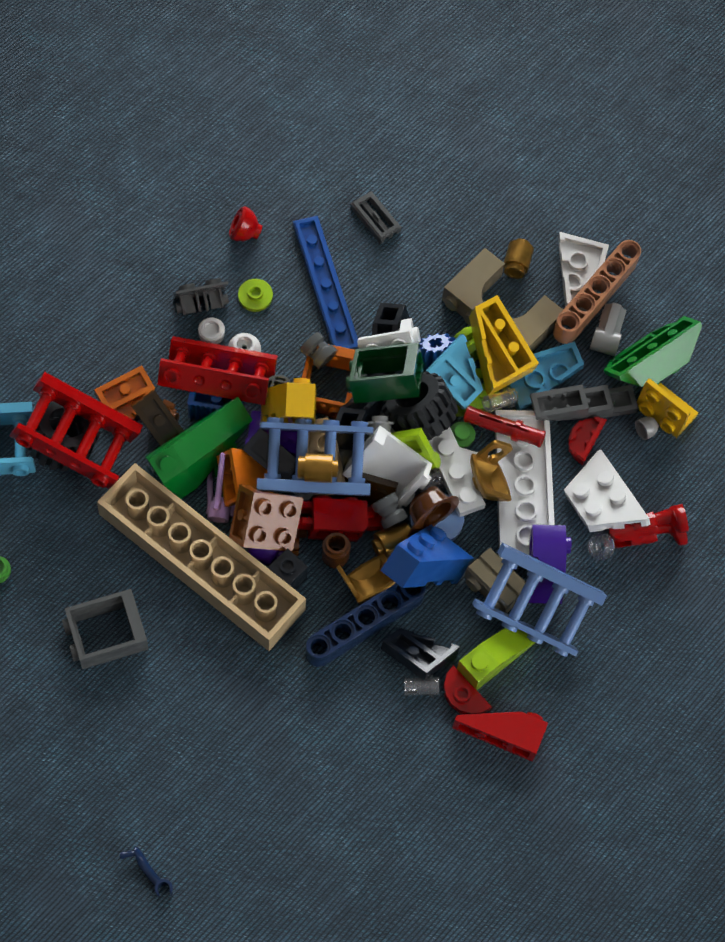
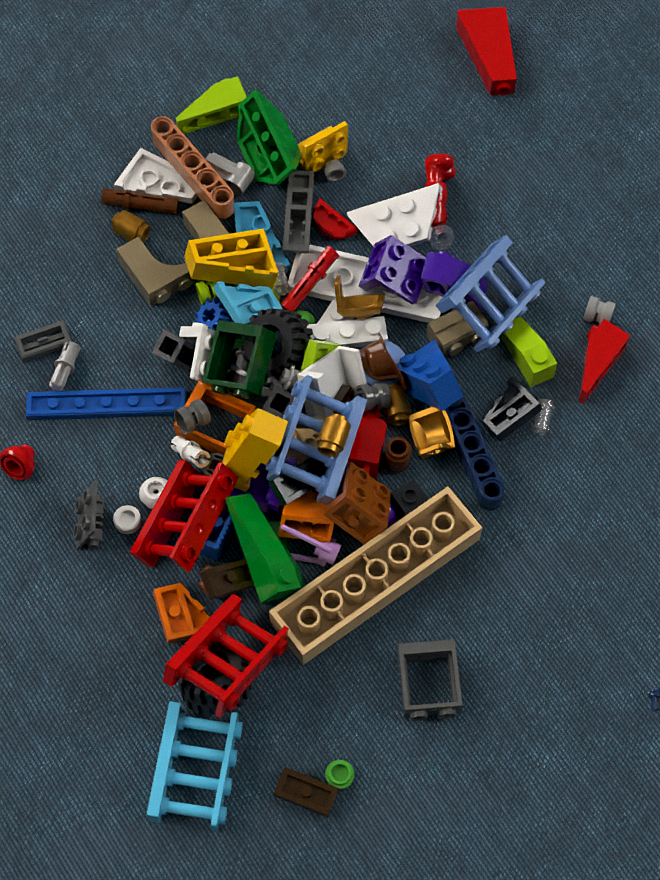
camera: 70 degrees left, 0 degrees up
lime piece [238,279,273,312] -> none
red plate [444,665,492,714] -> none
none -> light grey axle [49,341,80,391]
none -> reddish brown pin [101,188,179,215]
none -> white pin [171,435,210,468]
none -> lime slope [176,76,247,134]
none -> dark purple bracket [358,235,426,305]
none -> light grey wheel [583,296,616,324]

